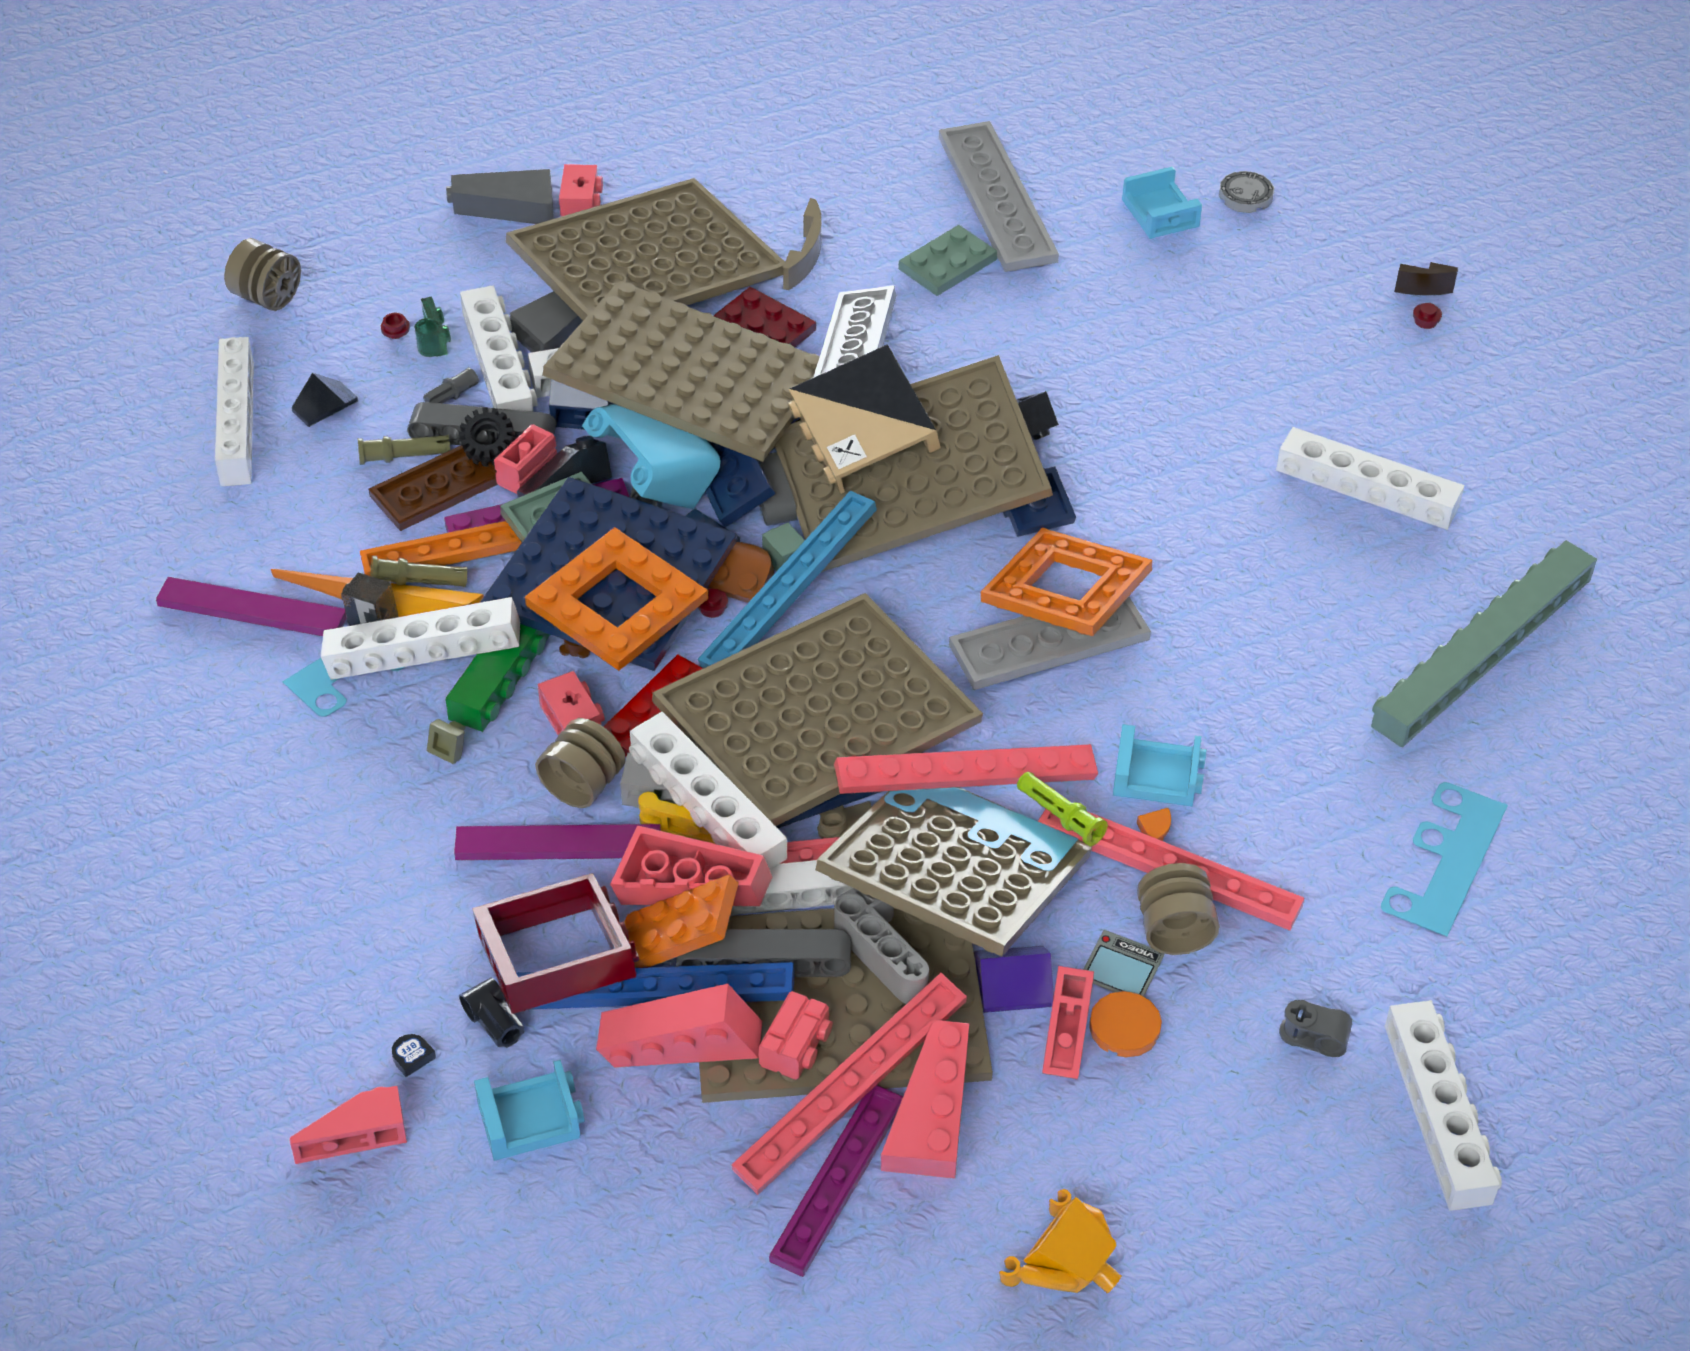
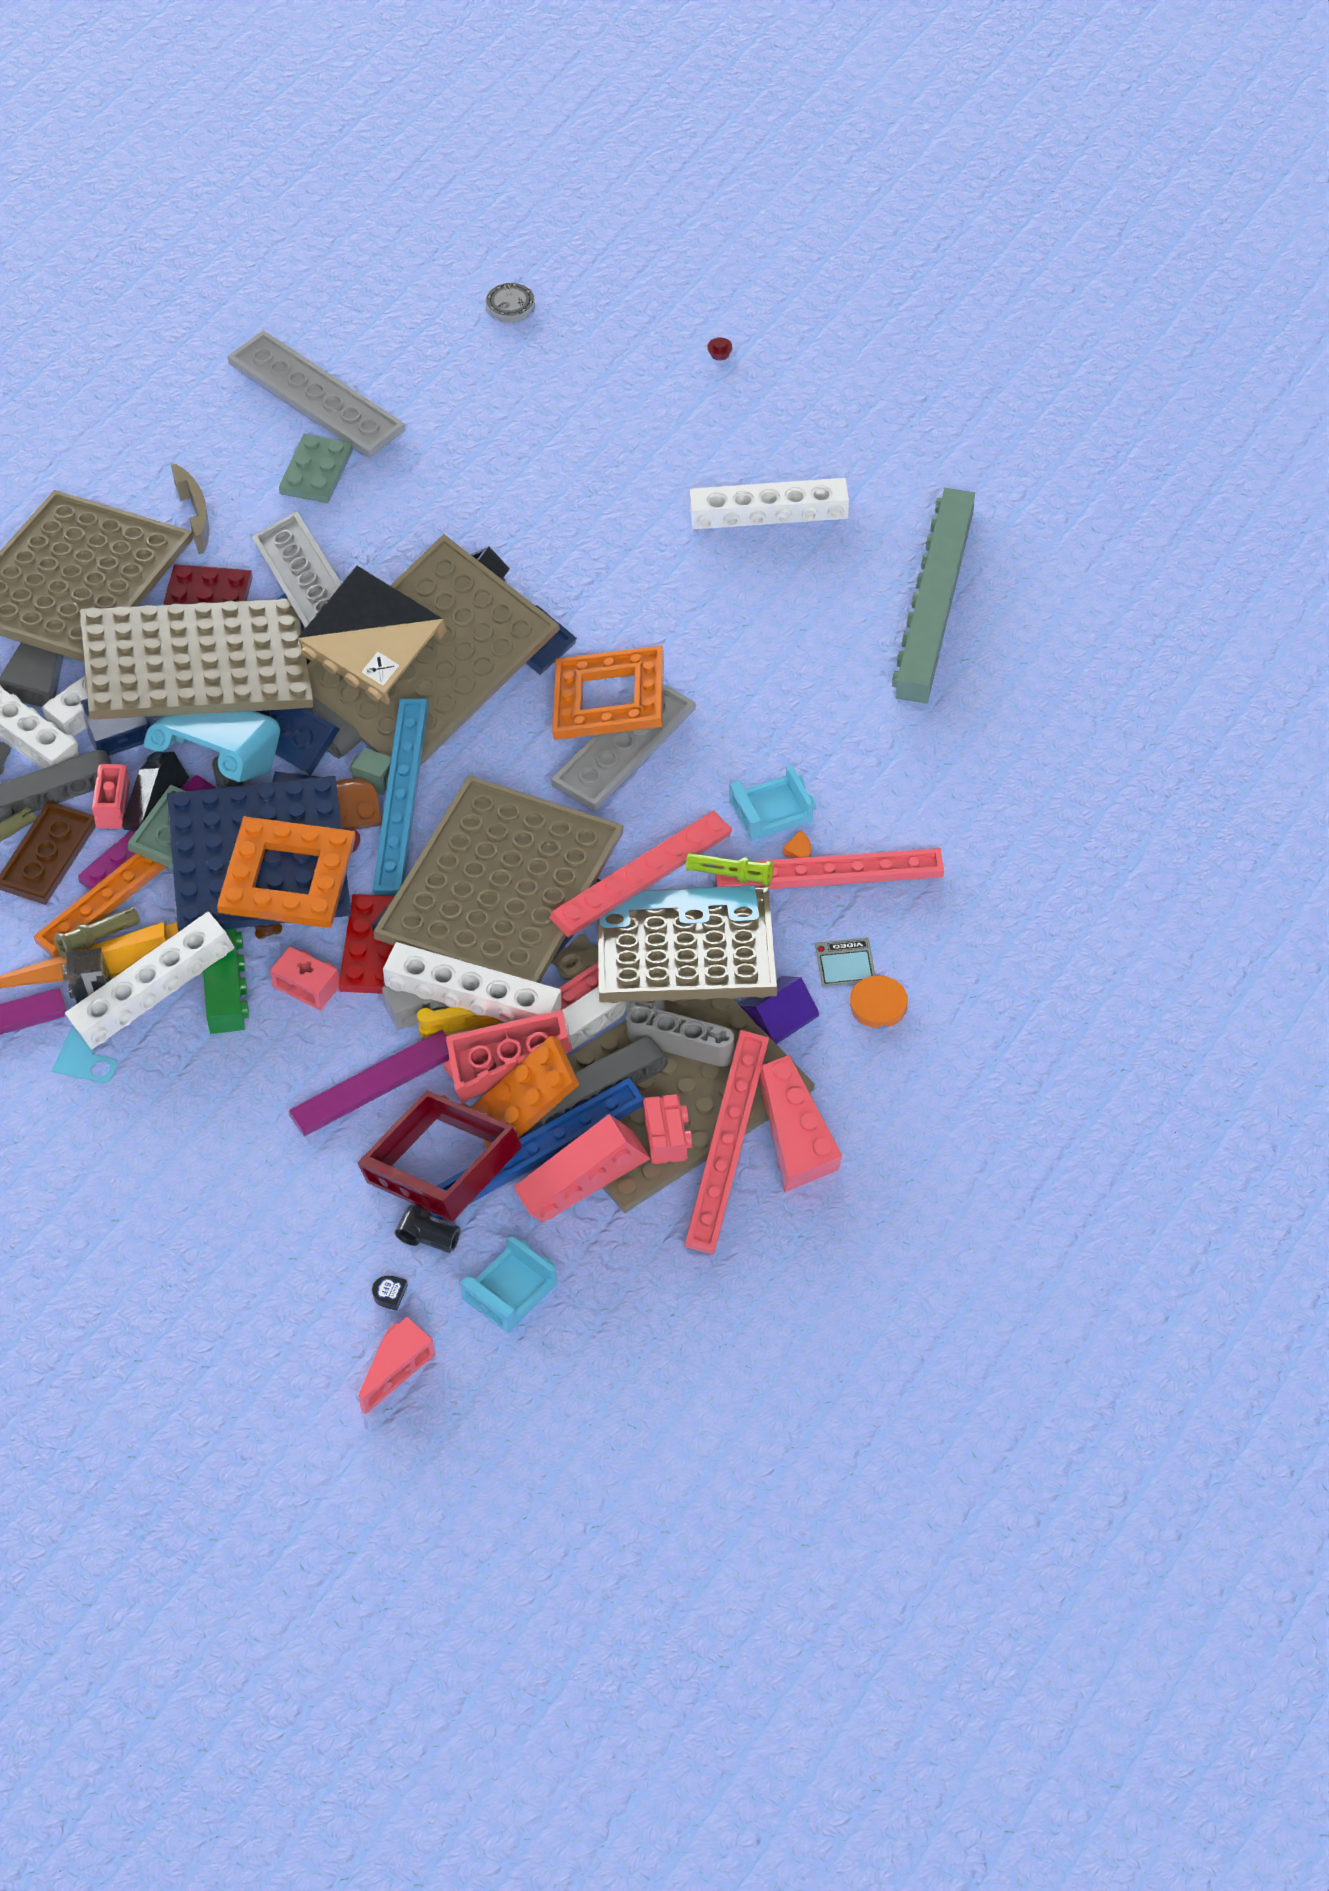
camera: 30 degrees left, 5 degrees up
olive tile [426,719,466,764] -> none
black tyre [459,407,516,467] -> none
dark tan wheel [535,718,625,809] -> none
magenta tile [769,1085,903,1277] -> none
light orange torso [999,1189,1122,1293] -> none
coral slope [1042,966,1094,1079] -> none
medium azure panel [1122,167,1202,239] -> none
dark tan wheel [1137,863,1220,955] -> none
dark grey piece [1279,1000,1352,1057] -> none
medium azure piece [1381,782,1508,937] -> none
white brick [1385,1000,1502,1211] -> none
dark brown slope [1394,262,1458,295] -> none

